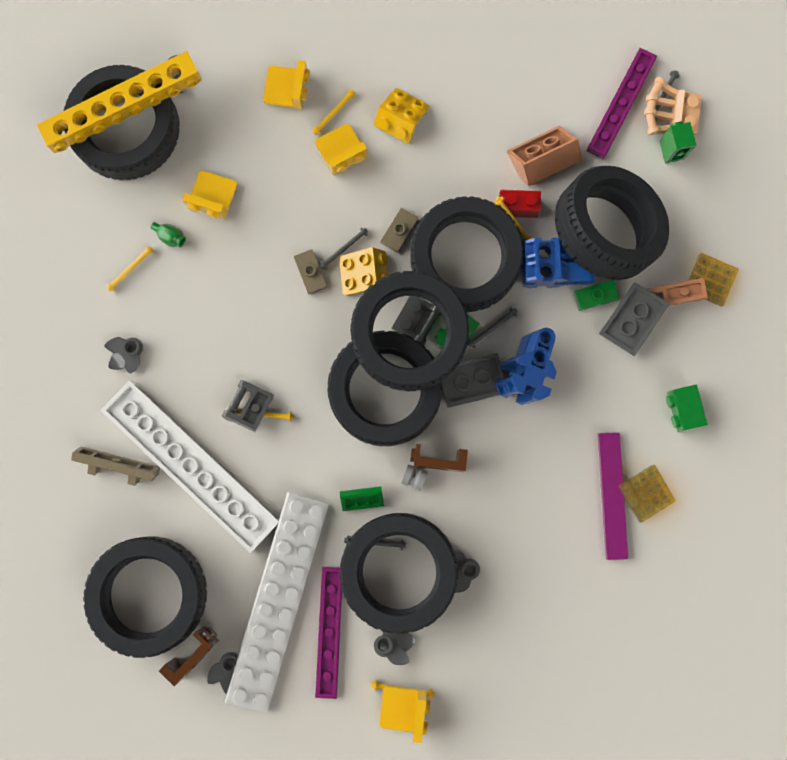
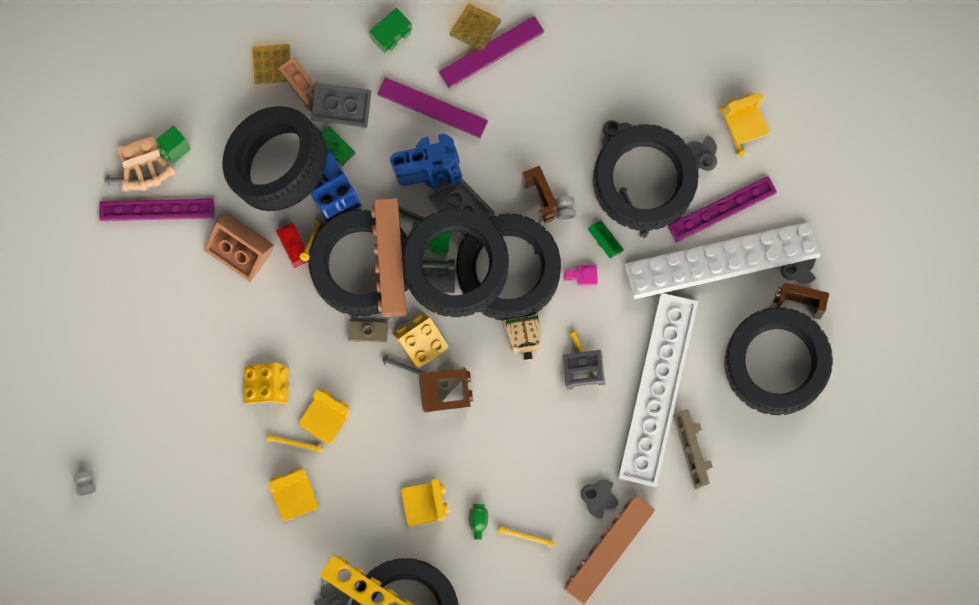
camera: 120 degrees left, 5 degrees down
none -> nougat brick [371,198,407,317]
none -> magenta tile [377,77,488,139]
none -> reddish brown window [418,367,473,413]
none -> tan torso [504,315,540,362]
none -> dark pink plate [564,265,598,286]
none -> nougat brick [564,495,655,605]

